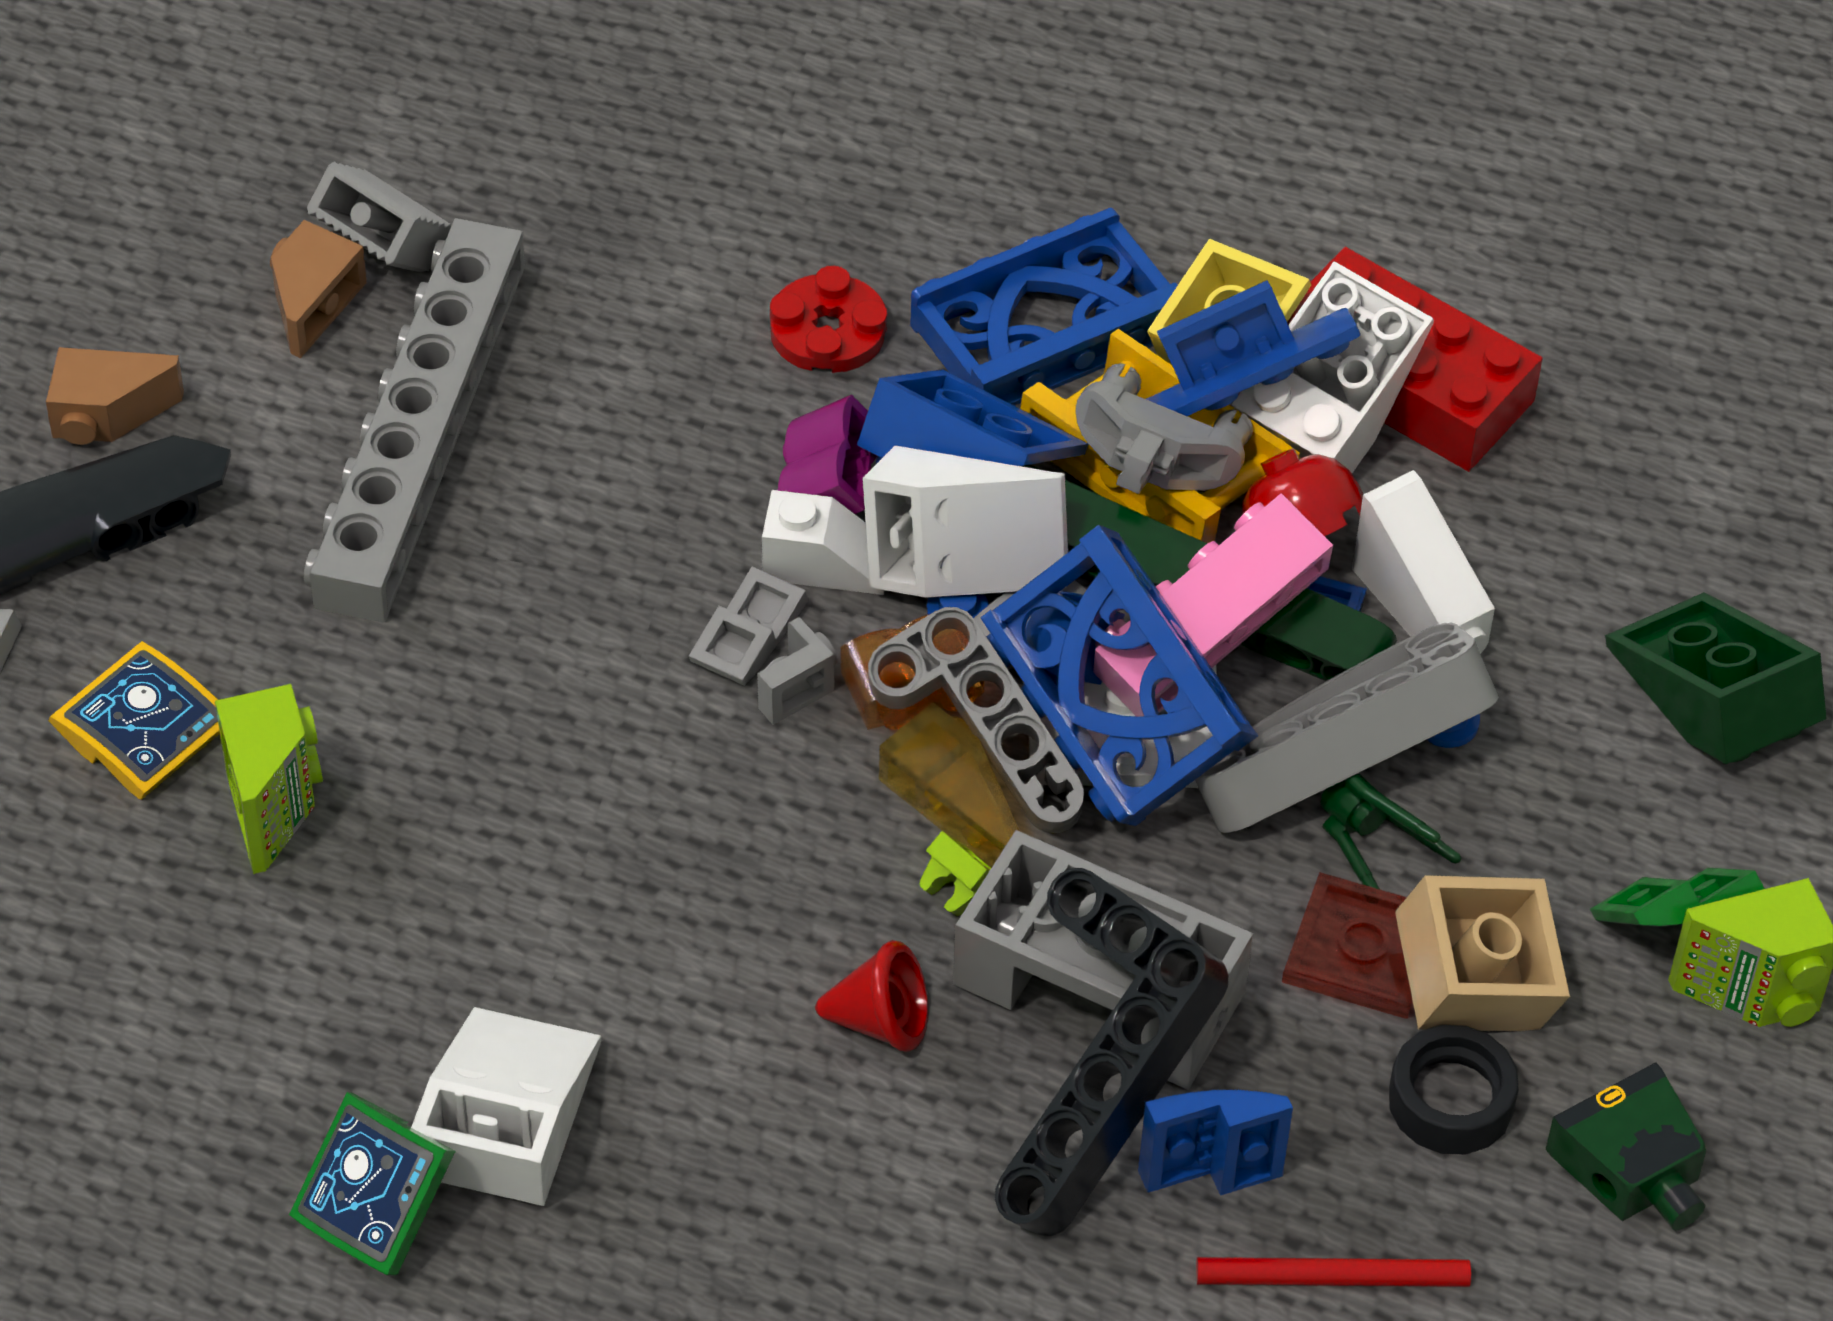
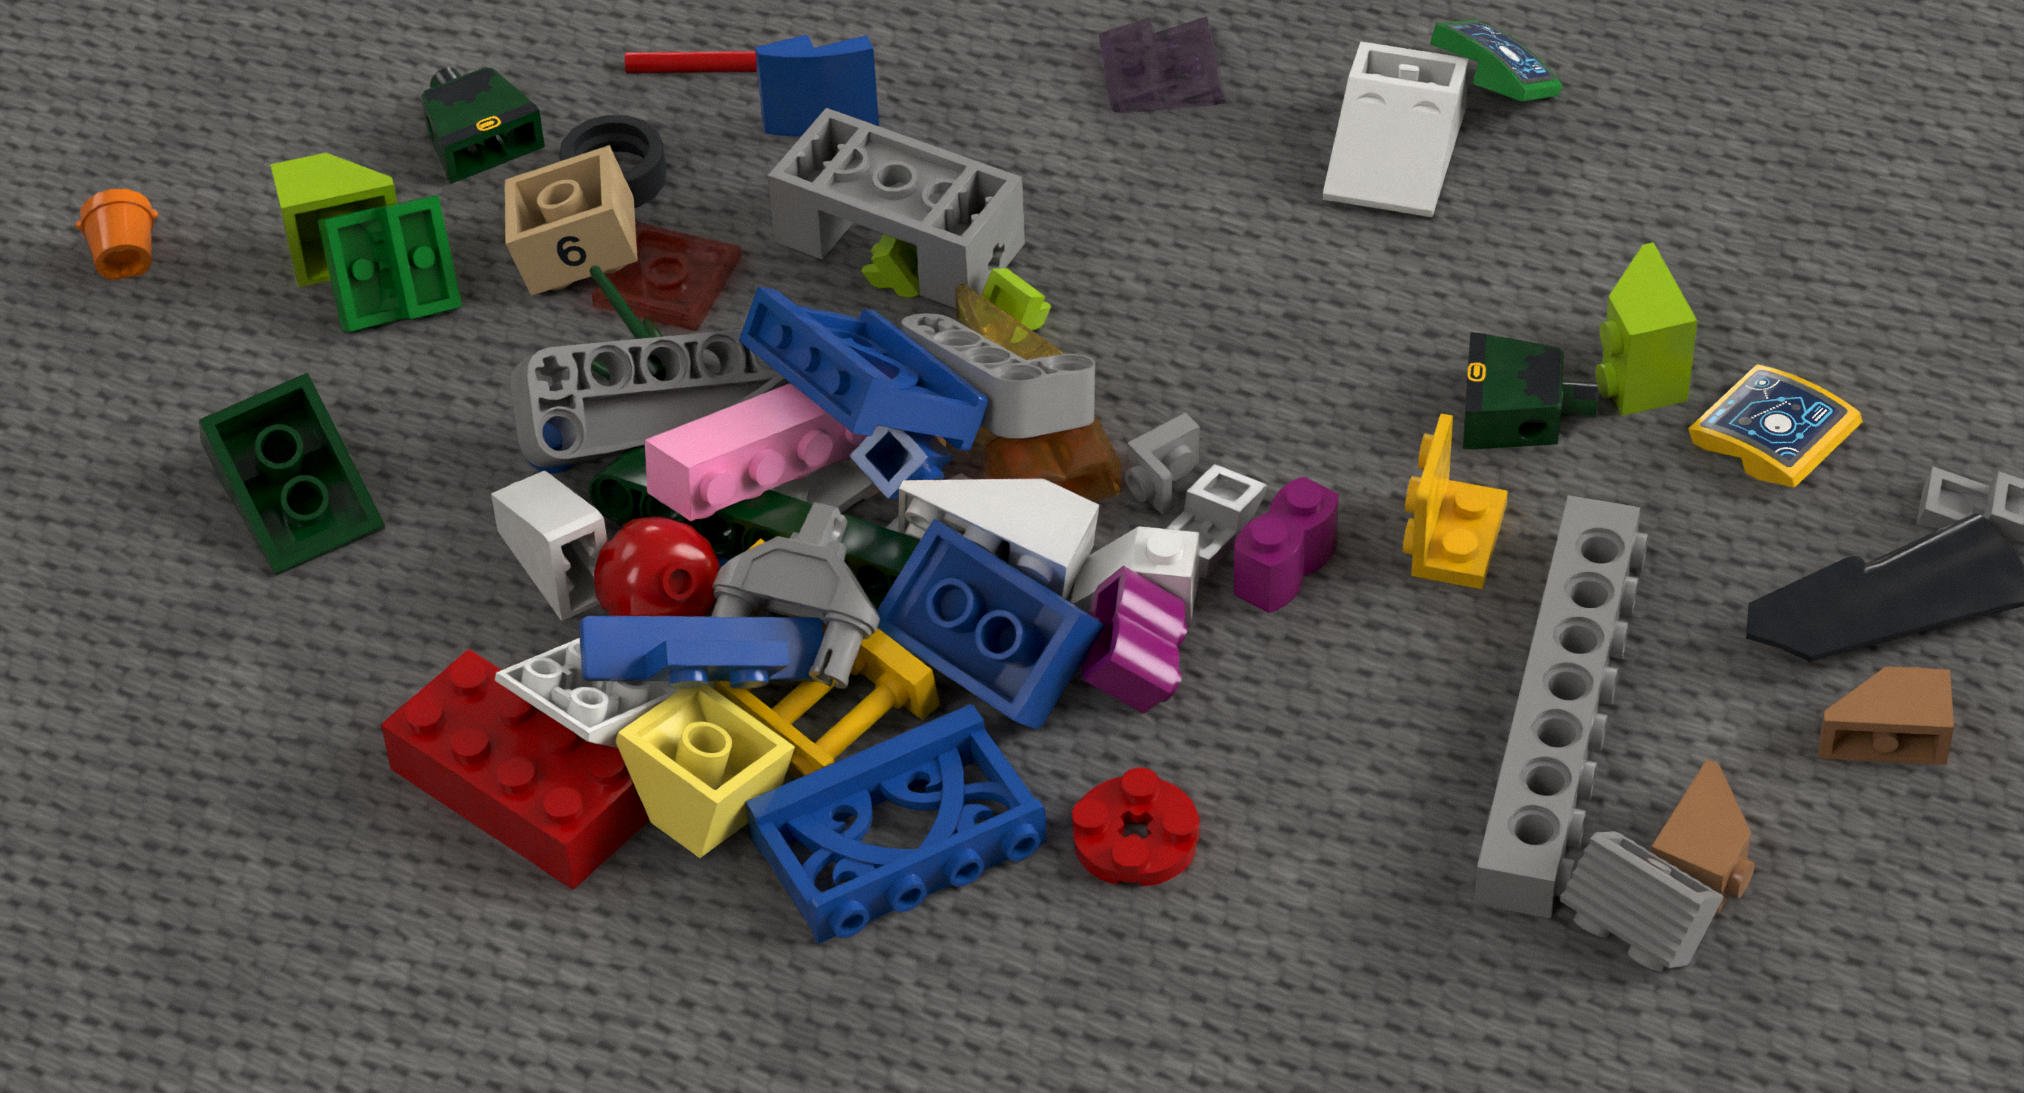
camera: 175 degrees left, 5 degrees down
red hat [815,940,929,1052] -> none
black beam [995,868,1229,1236] -> none
none -> clear purple slope [1099,17,1226,113]
none -> magenta brick [1234,476,1339,613]
none -> yellow bracket [1403,413,1508,589]
none -> dark green torso [1463,332,1598,450]

